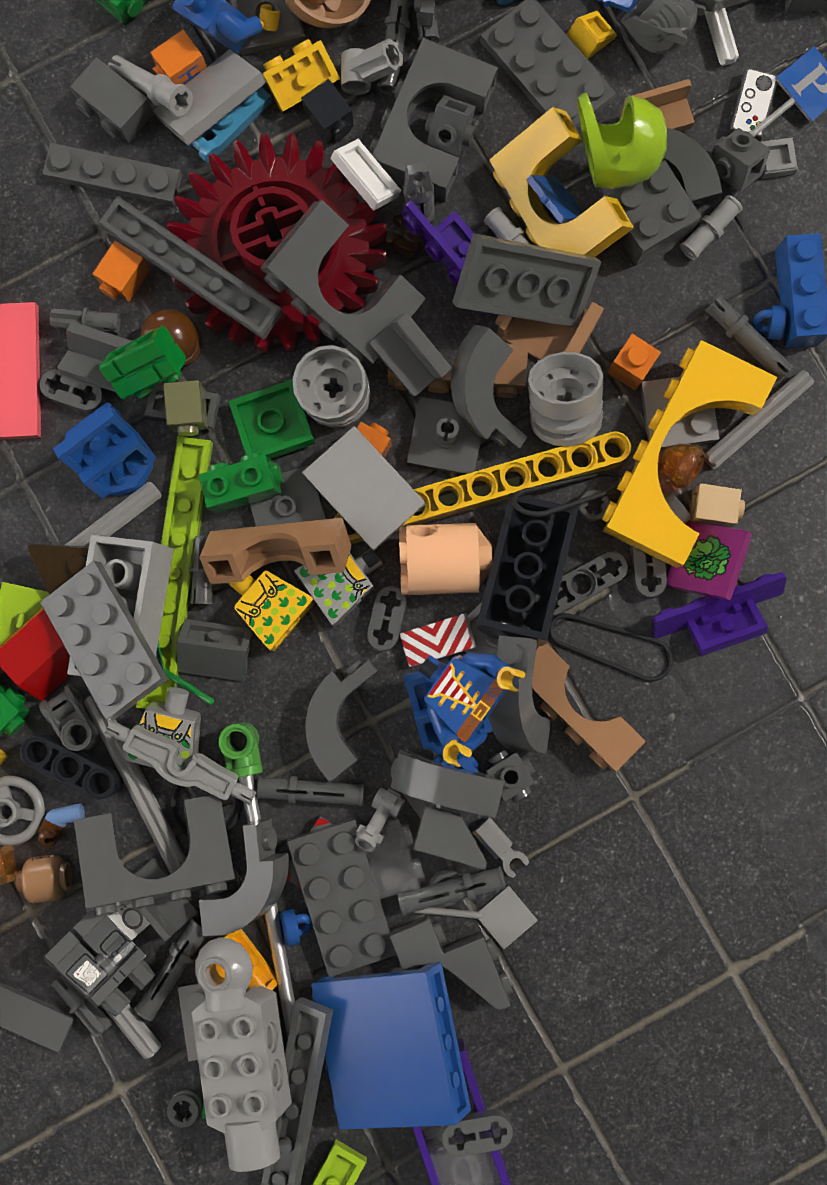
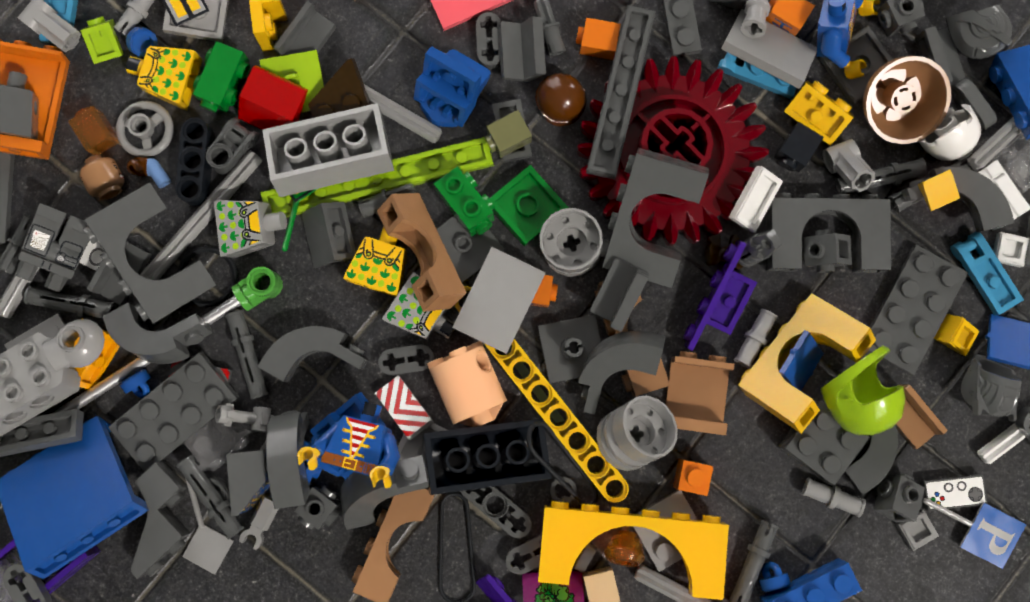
camera: 65 degrees right, 0 degrees up
plate [41,560,168,721] -> none
green brick [99,326,186,400] -> none
light grey piece [104,720,257,805] -> none
dark grey plate [452,233,601,328] -> none

